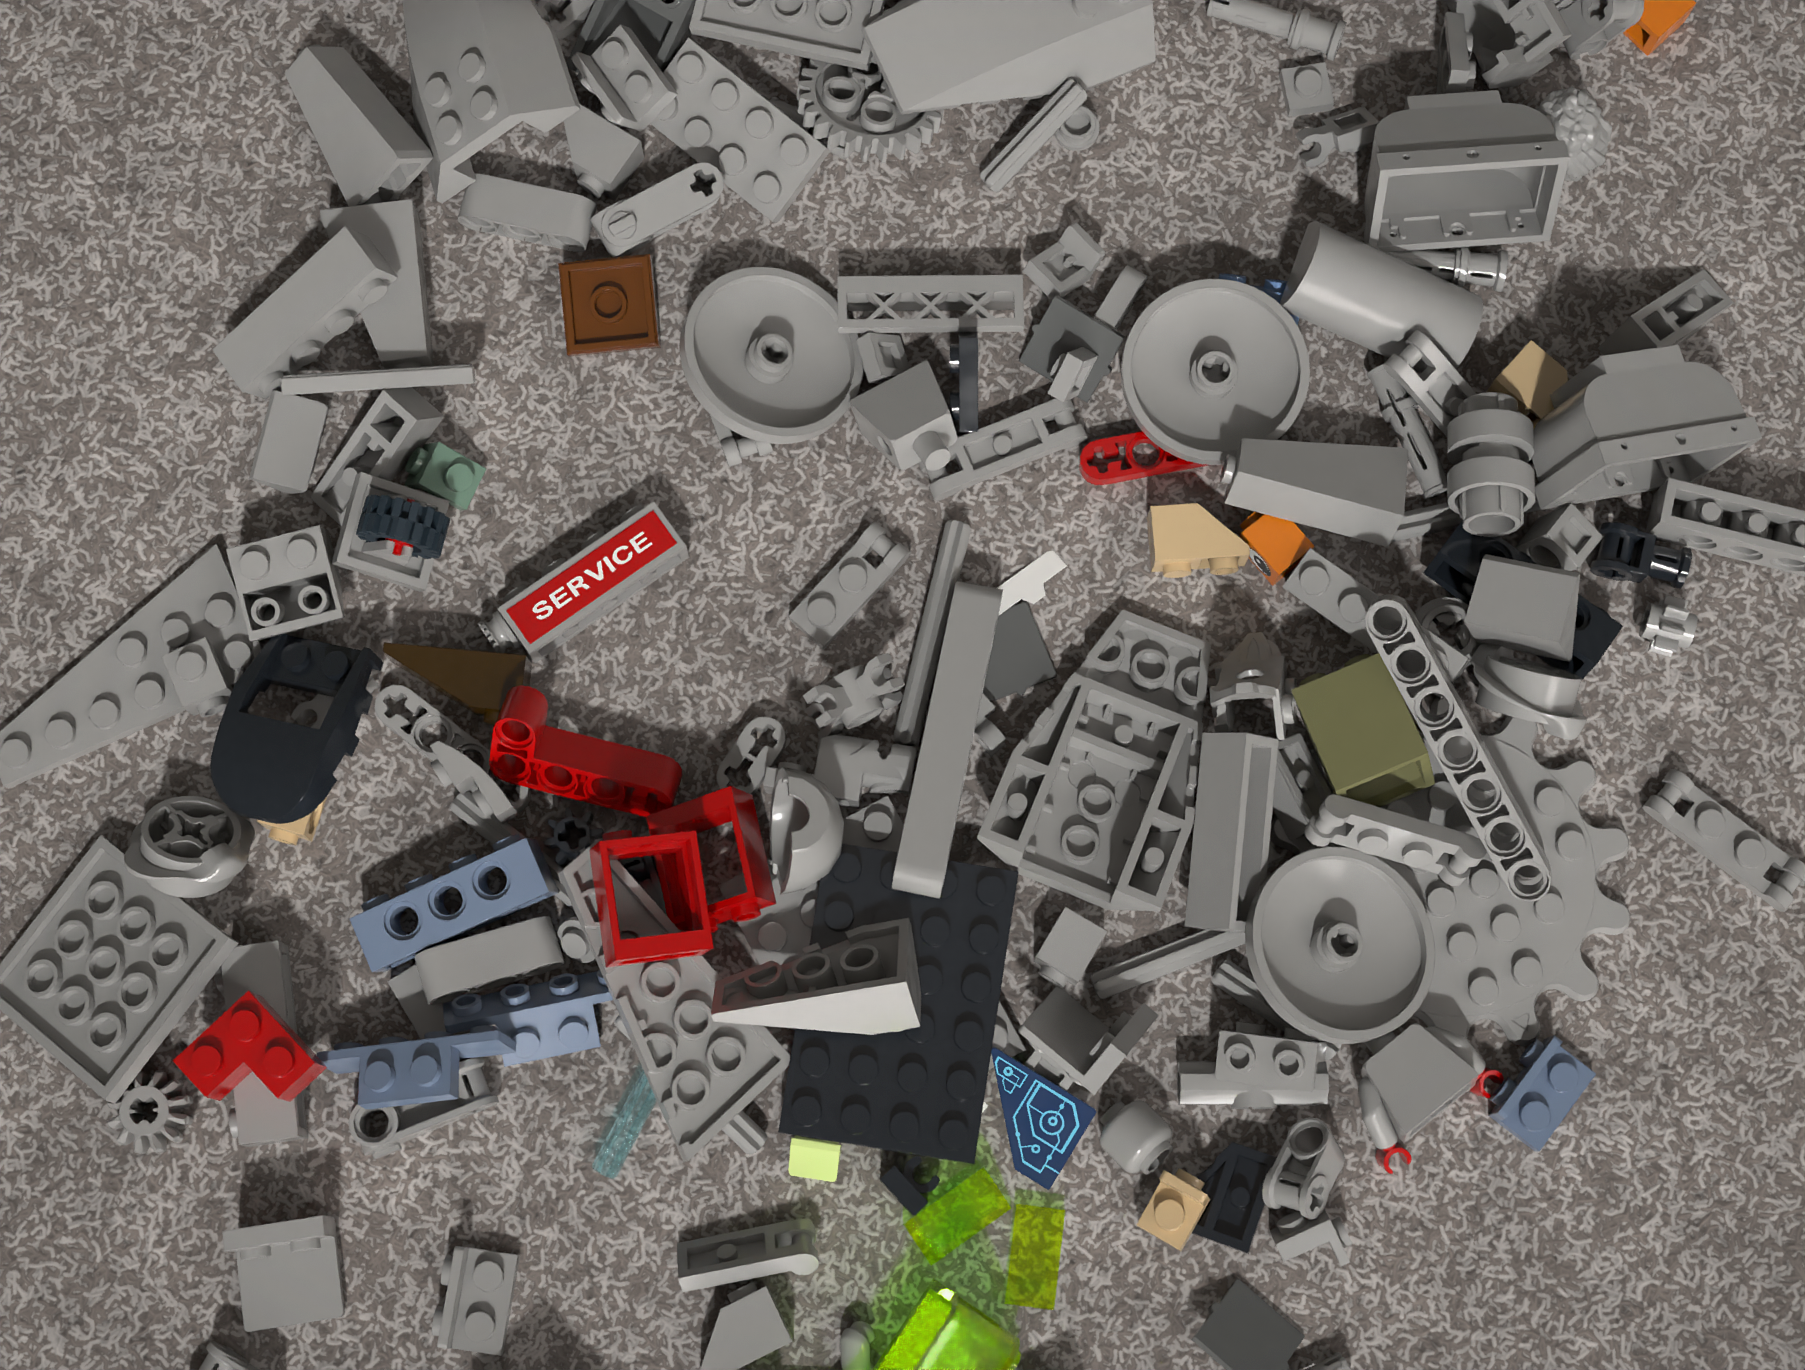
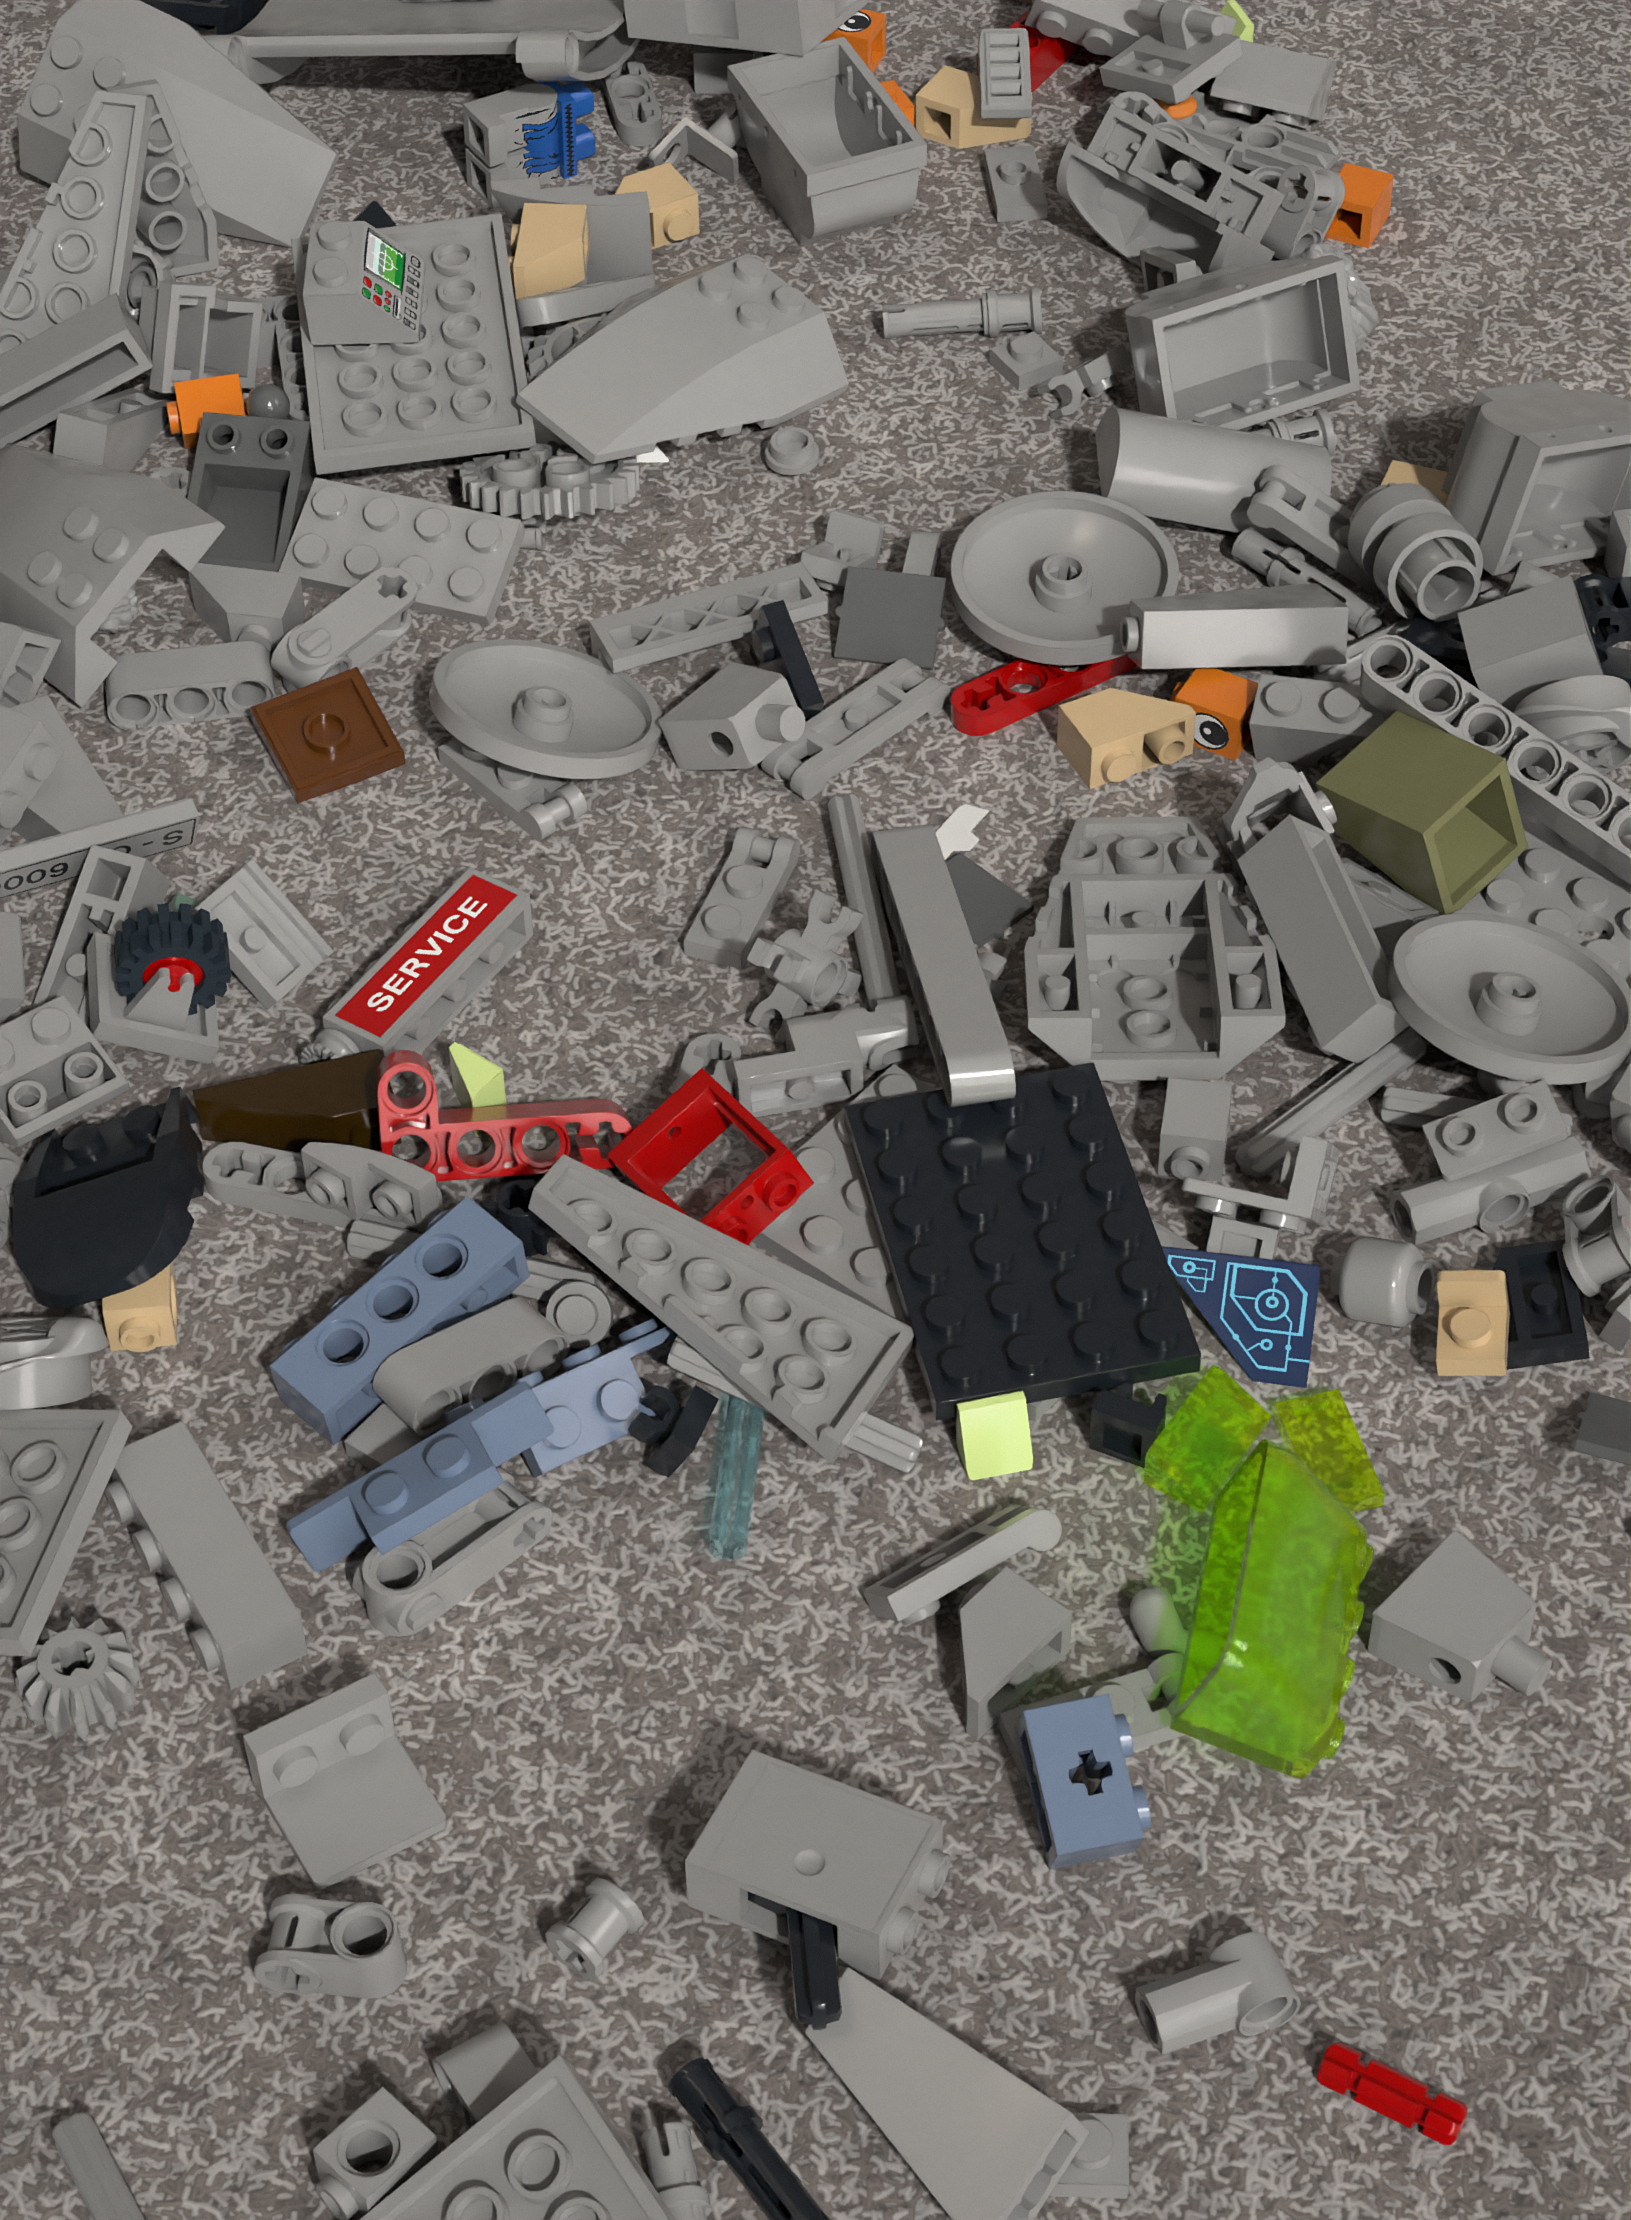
camera: 20 degrees left, 30 degrees down
red brick [173,990,327,1102] -> none
light grey bracket [432,1246,520,1356] -> none
light grey bracket [571,24,678,132] -> none
red window [589,825,714,968] -> none
light grey wedge [711,918,921,1035] -> none
light grey cylinder [767,767,844,895] -> none
light grey plate [856,332,910,384] -> none
light grey axle [979,79,1088,193] -> none
light grey plate [1048,347,1098,402] -> none
light grey plate [1304,794,1487,886] -> none
none -> light grey plate [191,859,334,1010]
none -> yellowish green slope [449,1042,507,1137]
none -> black tile [628,1385,719,1477]

